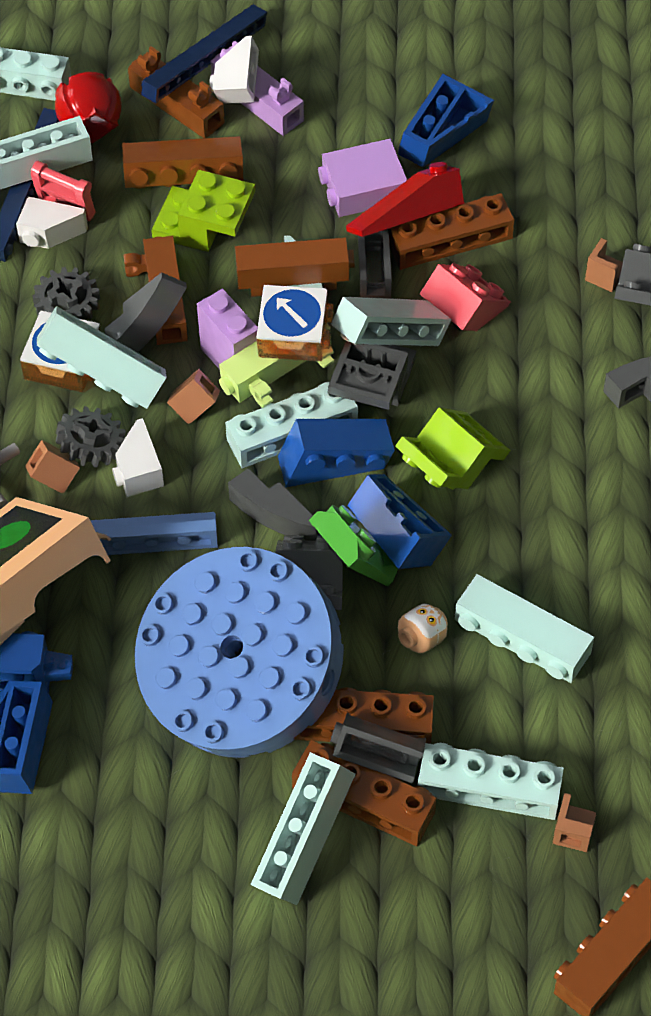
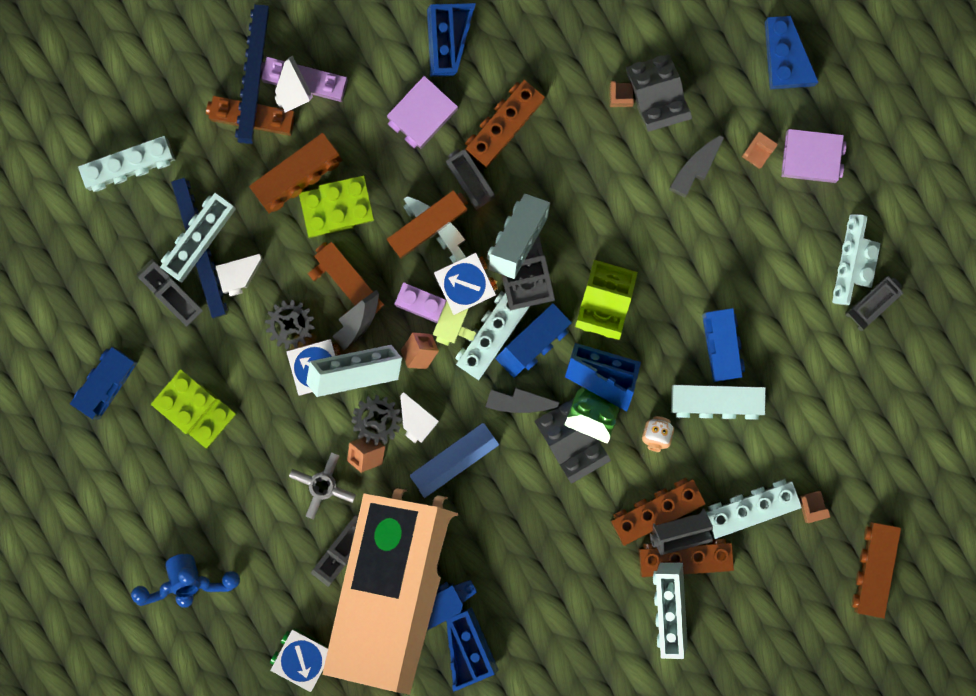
camera: 30 degrees left, 30 degrees up
coral plate [31,161,96,221] -> none
red piece [54,72,122,144] -> none
medium blue brick [135,547,344,758] -> none
red wedge [346,162,464,237] -> none
coral slope [420,263,511,331] -> none
none -> blue wedge [702,308,745,382]

